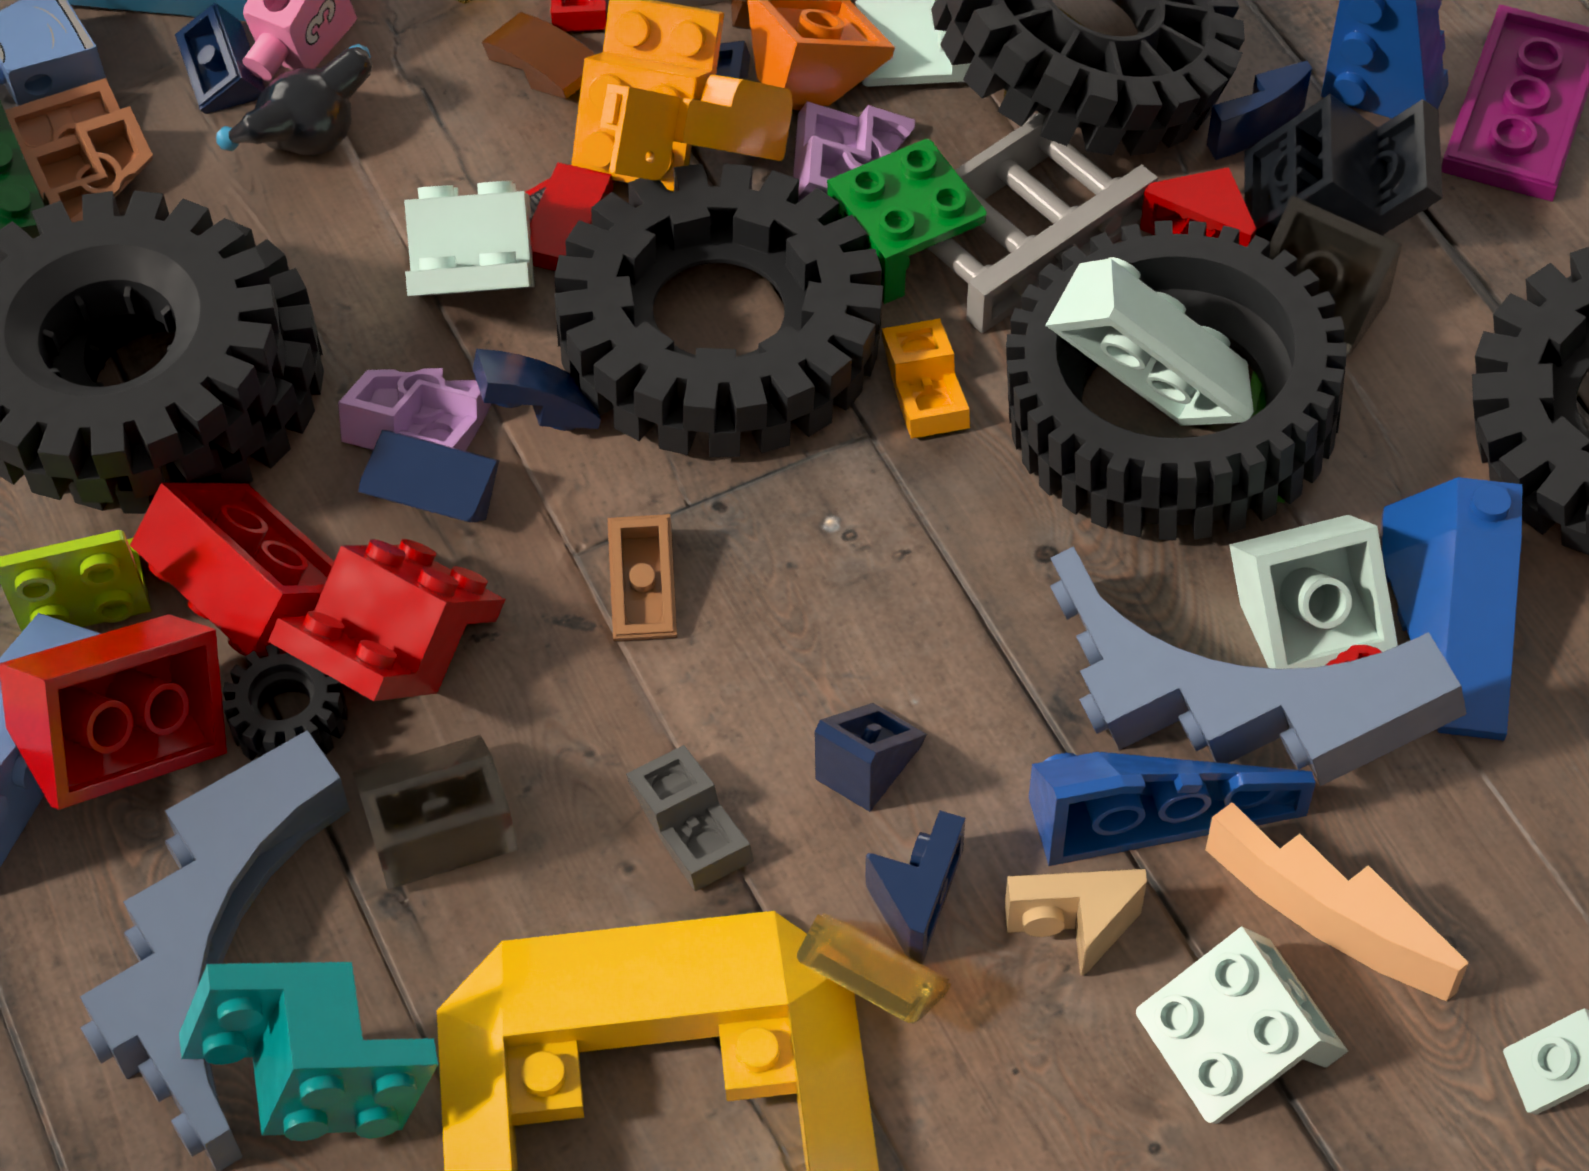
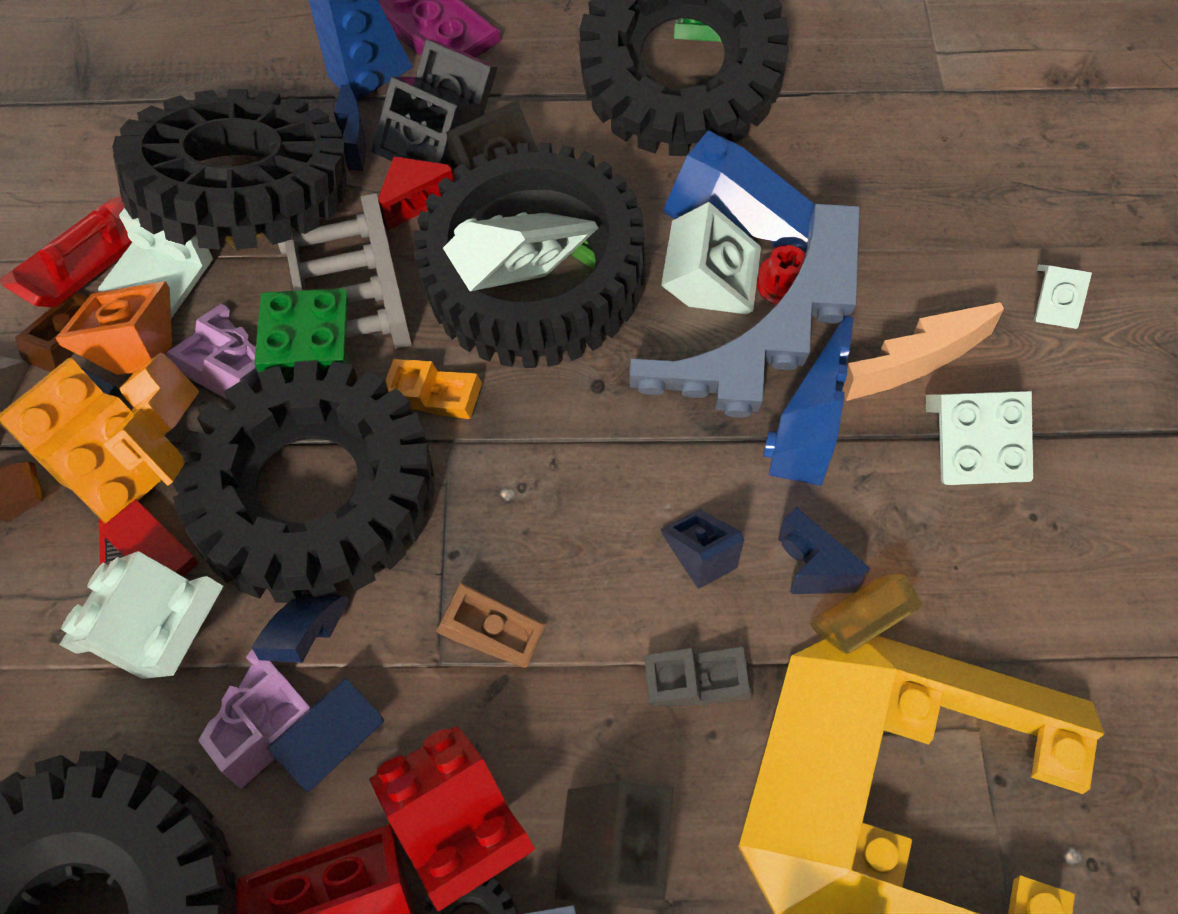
camera: 65 degrees left, 5 degrees up
tan slope [1004,869,1147,976] -> none

